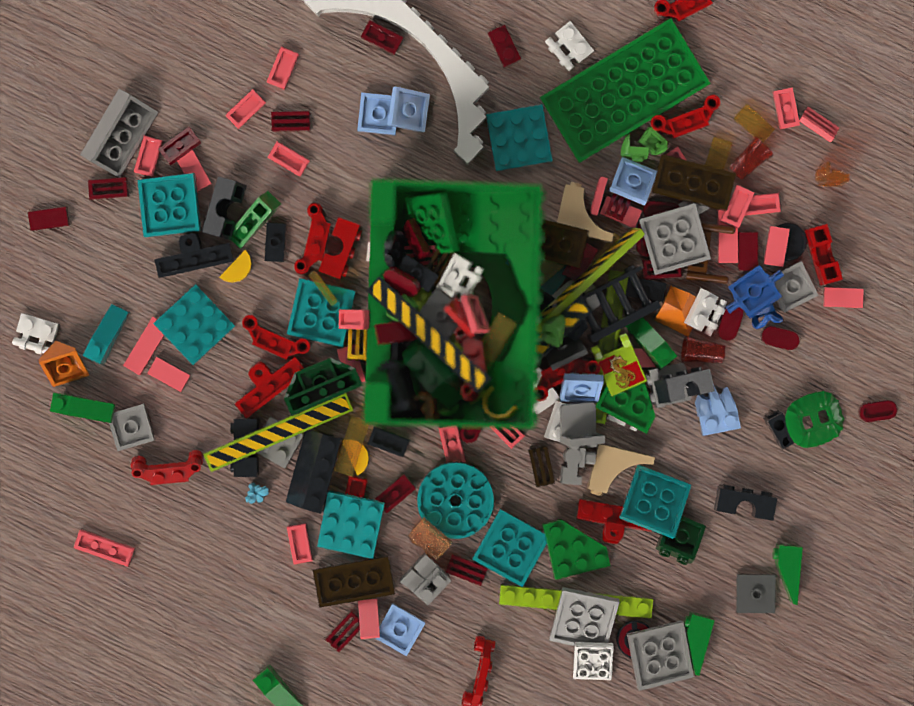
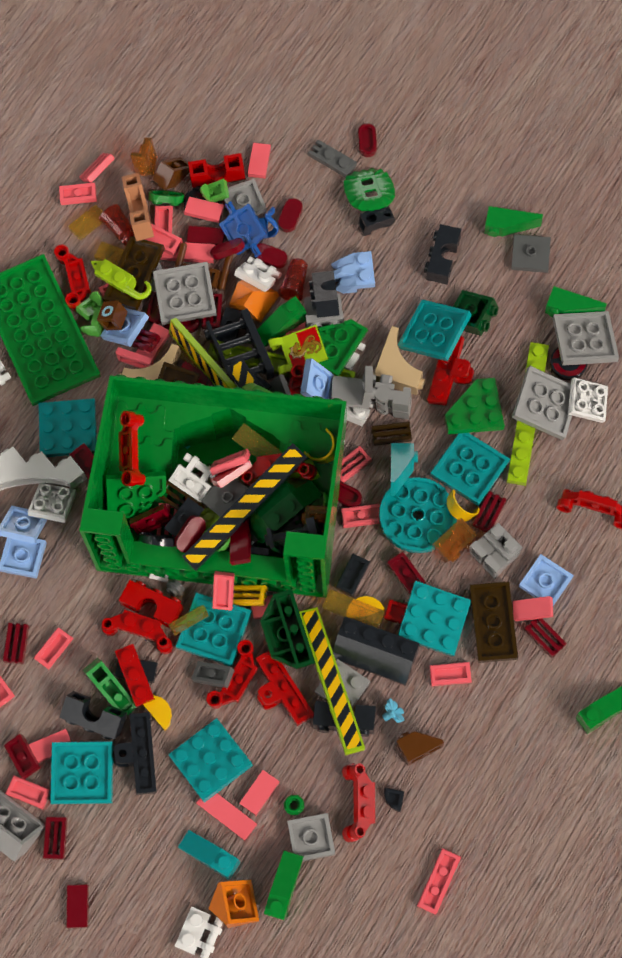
camera: 75 degrees left, 20 degrees down
none -> white tile [28,483,77,523]
none -> dark red plate [69,443,94,479]
none -> lime plate [91,259,152,300]
none -> reddish brown brick [97,300,128,331]
none -> red plate [115,644,155,707]
none -> red plate [119,411,146,487]
none -> nougat arch [122,172,154,241]
none -> green plate [148,190,184,206]
none -> reddish brown slope [153,157,190,189]
none -> dark grey plate [166,579,185,598]
none -> dark grey plate [191,661,234,688]
none -> bright green plate [200,179,229,203]
none -> dark red tile [210,238,245,260]
none -> green plate [284,795,304,816]
none -> dark grey hinge [307,140,357,178]
none -> black tile [384,787,405,813]
none -> teal slope [391,443,418,496]
none -> reddish brown slope [396,731,444,766]
none -> yellow helmet [447,489,480,521]

